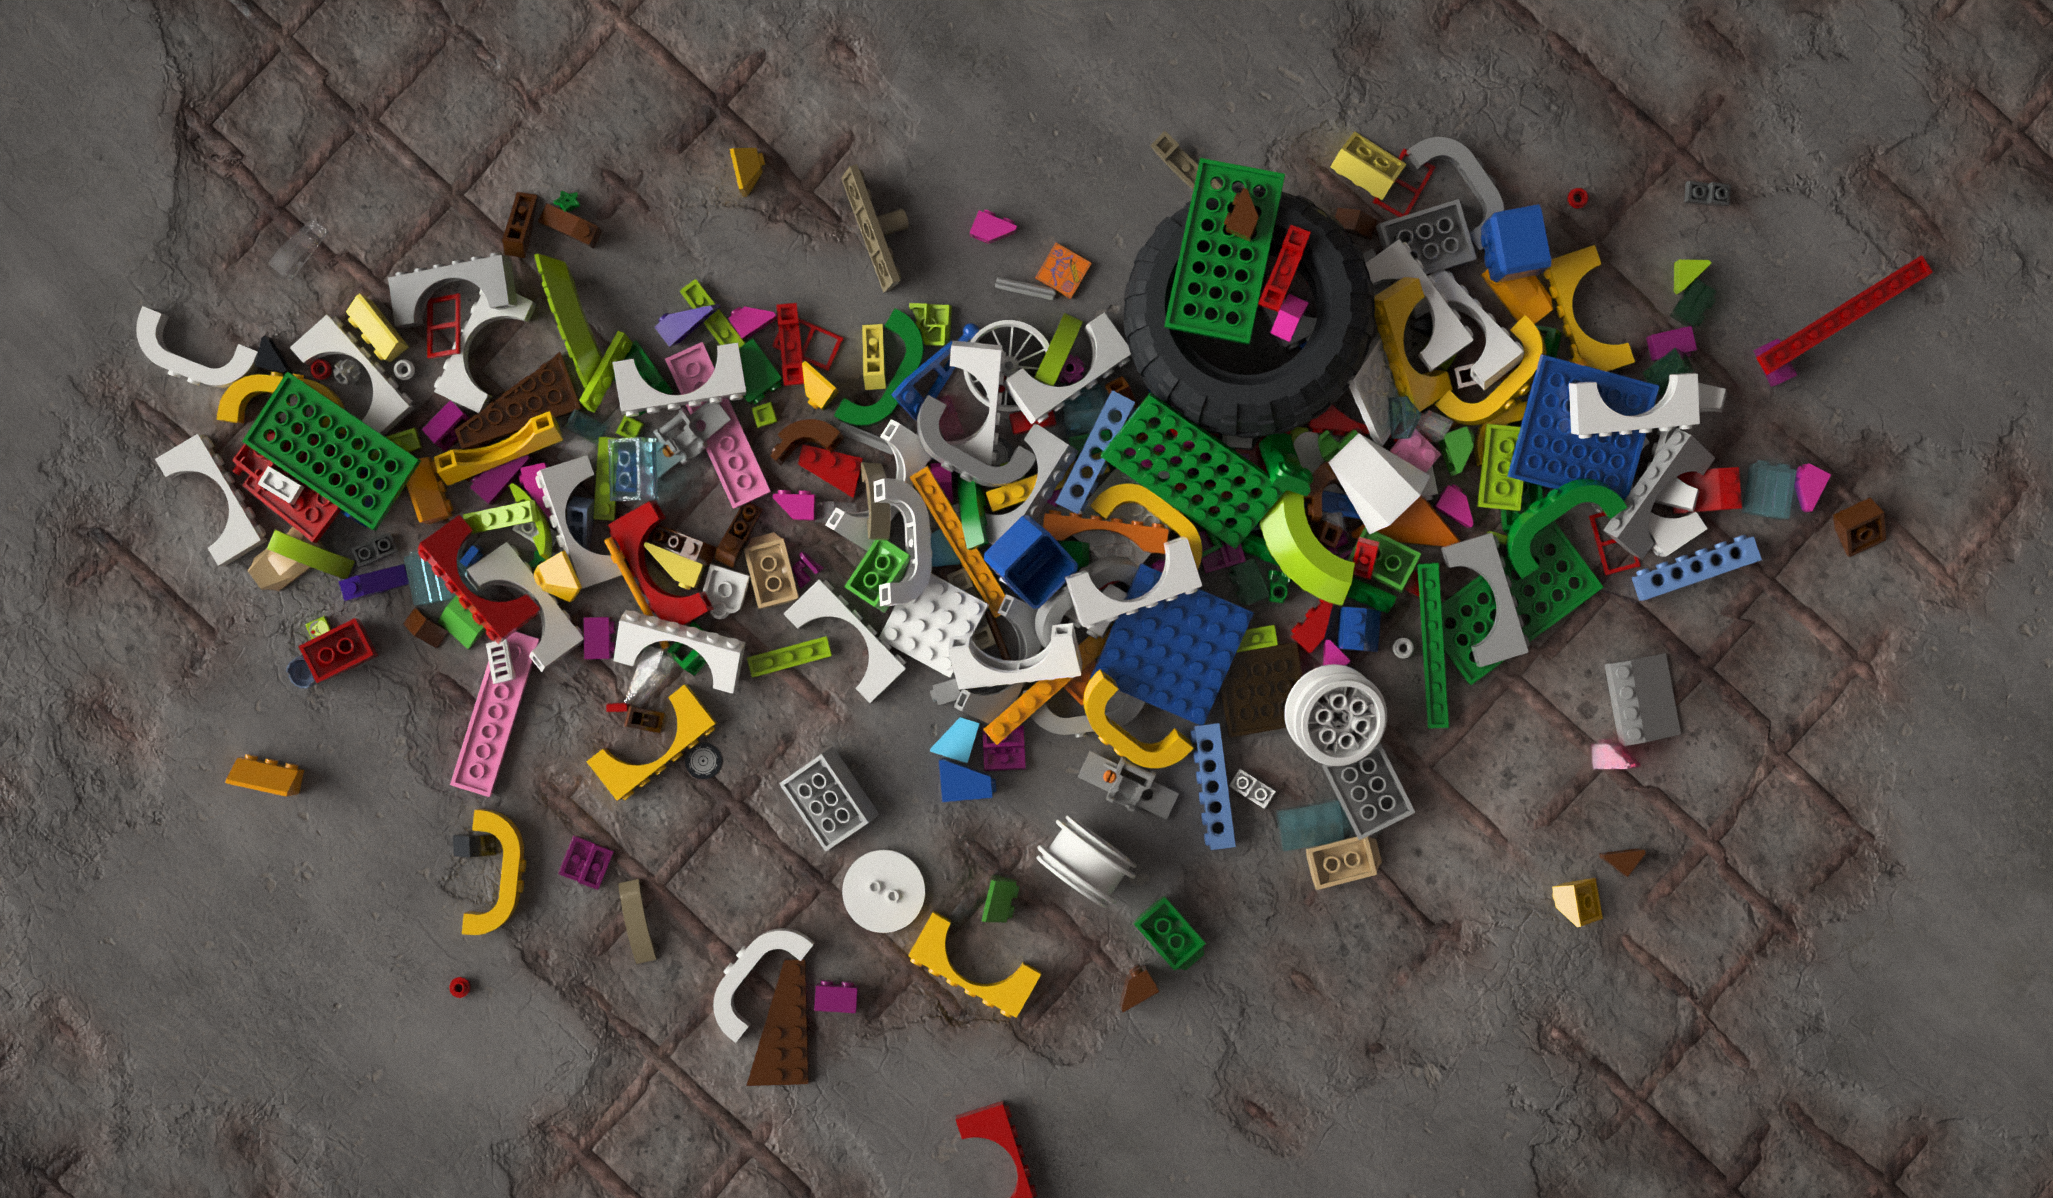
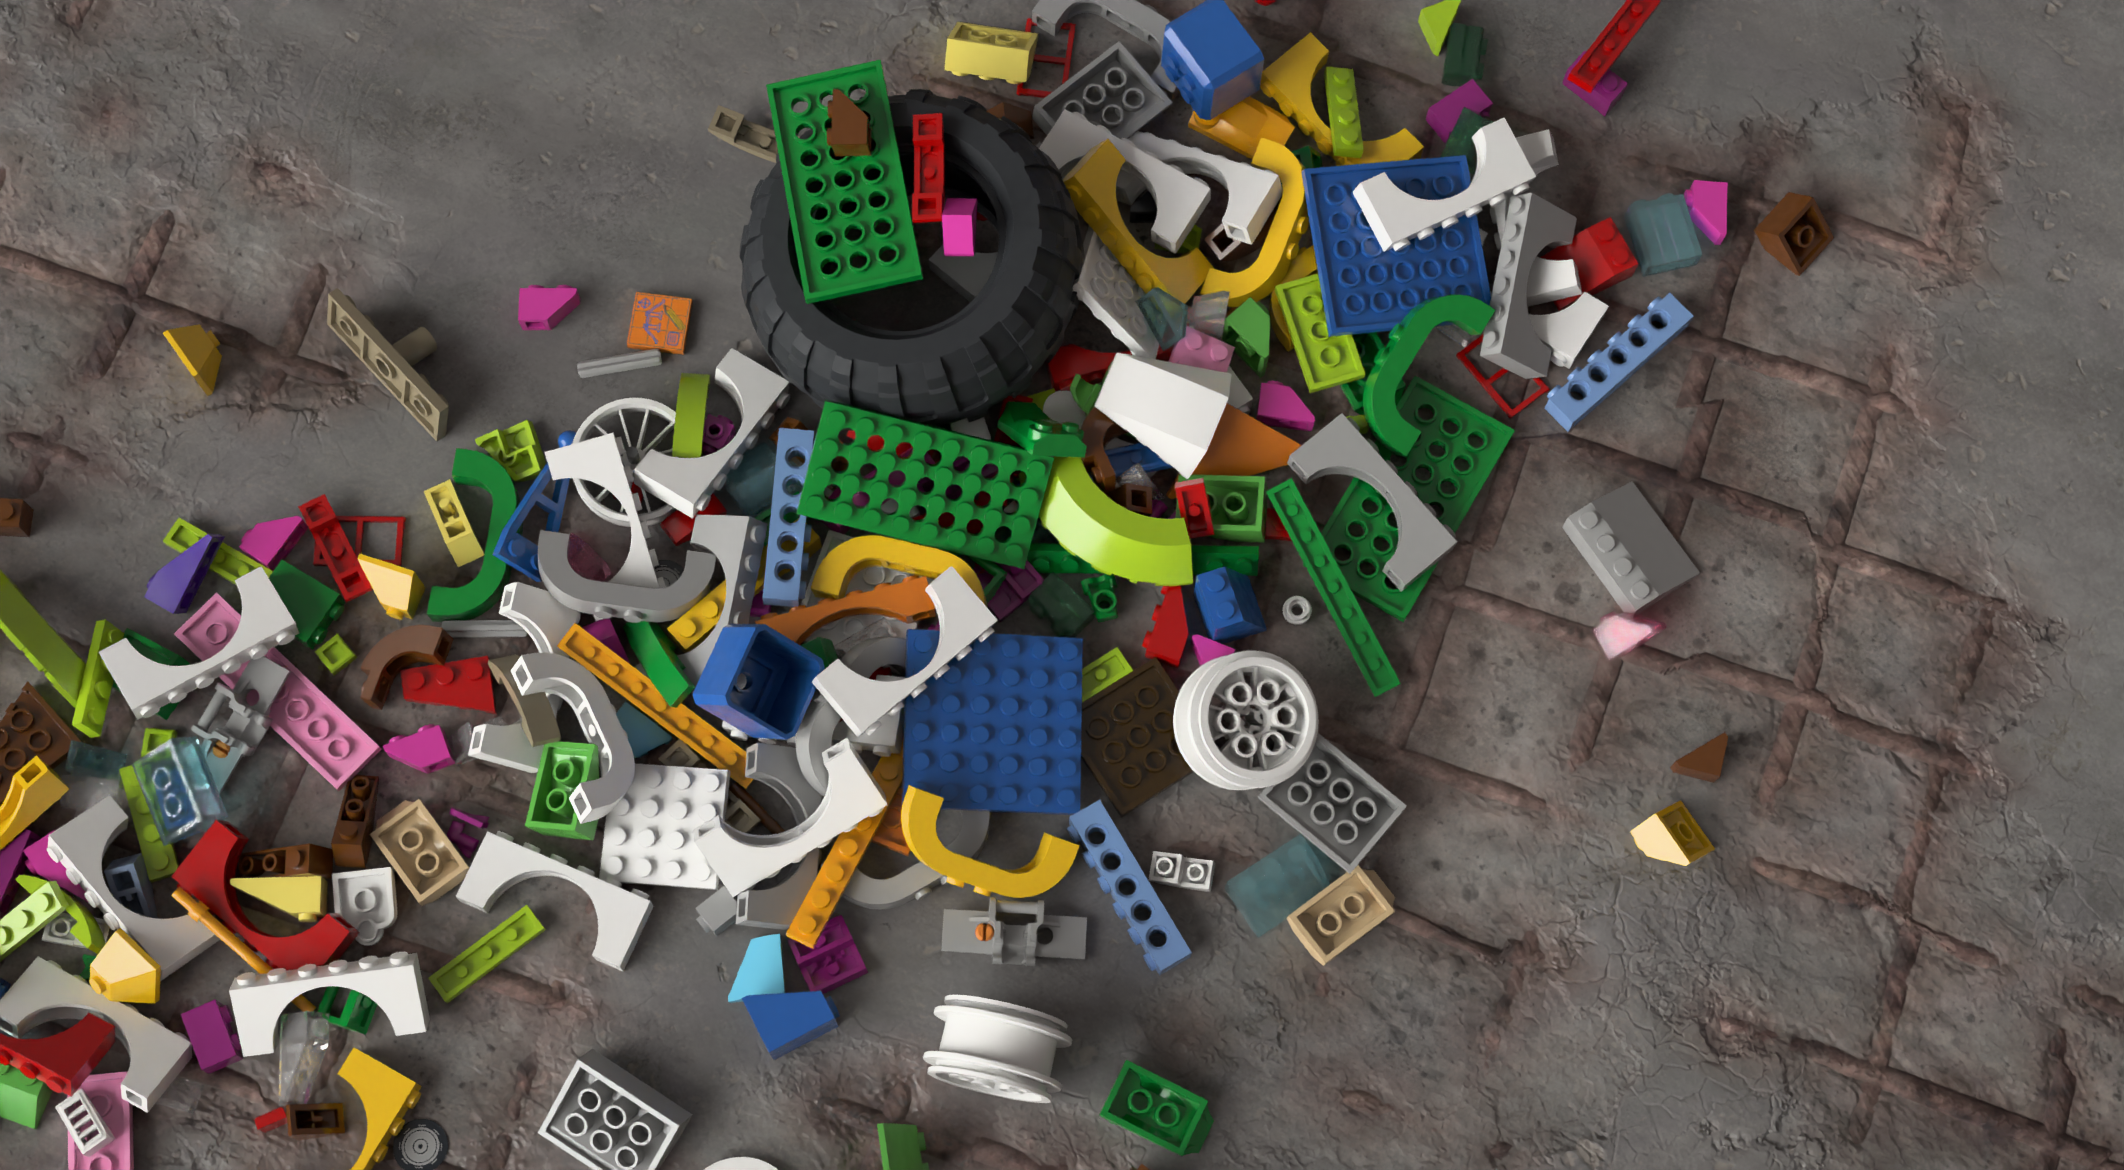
camera: 25 degrees left, 15 degrees down
none -> lime plate [1324,67,1364,158]

